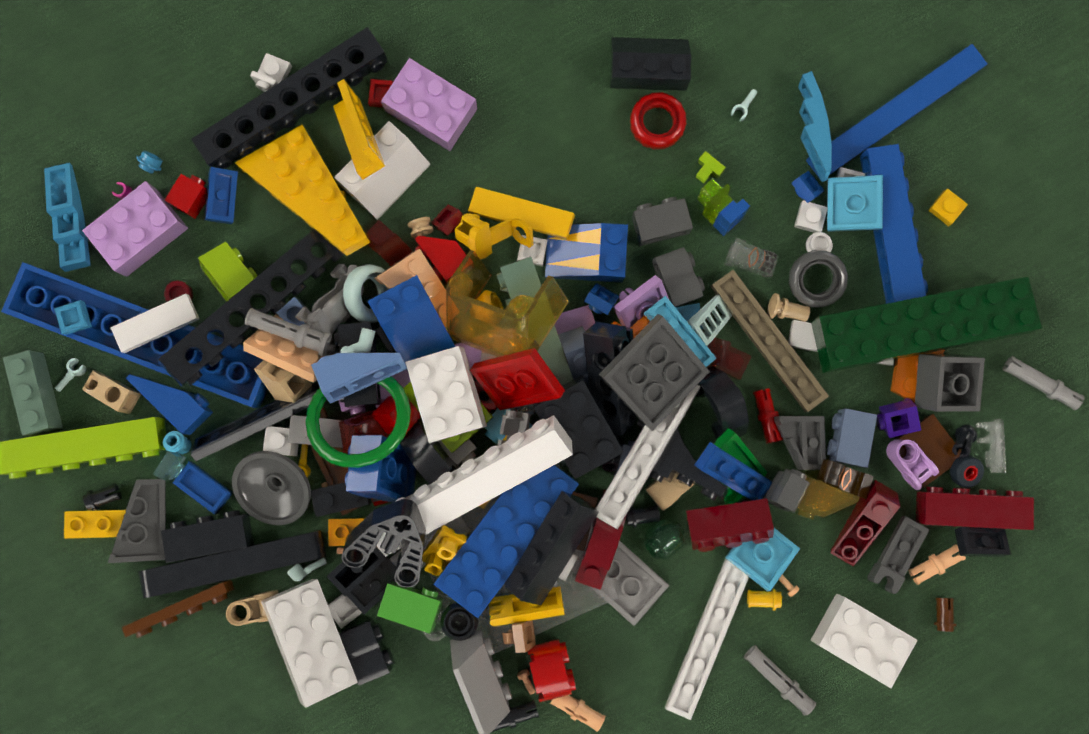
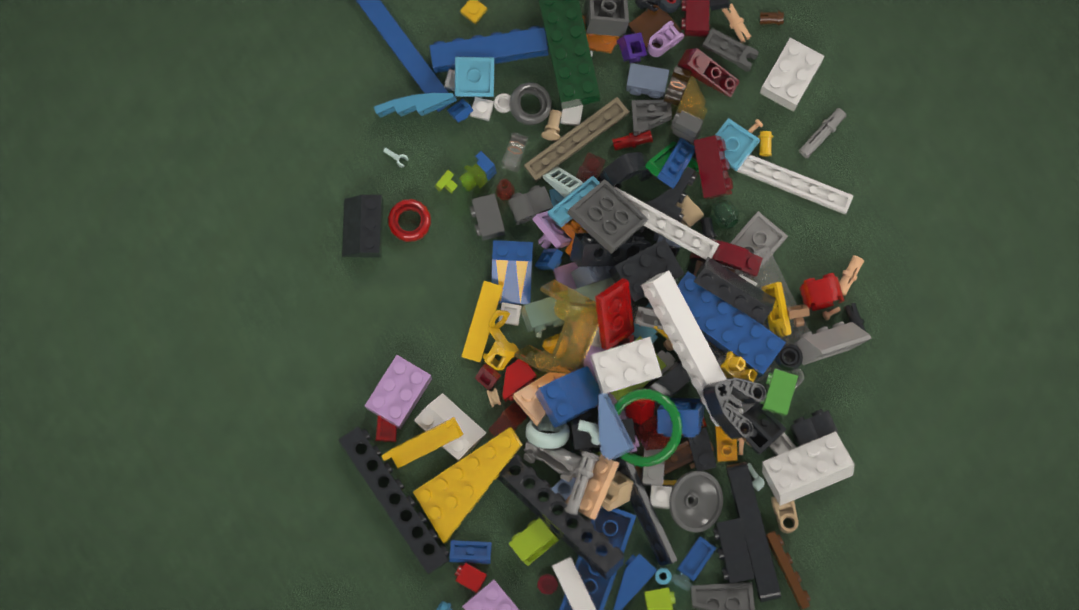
camera: 85 degrees left, 5 degrees down
white bracket [250,53,292,92] -> none
none -> clear red cone [495,179,515,200]

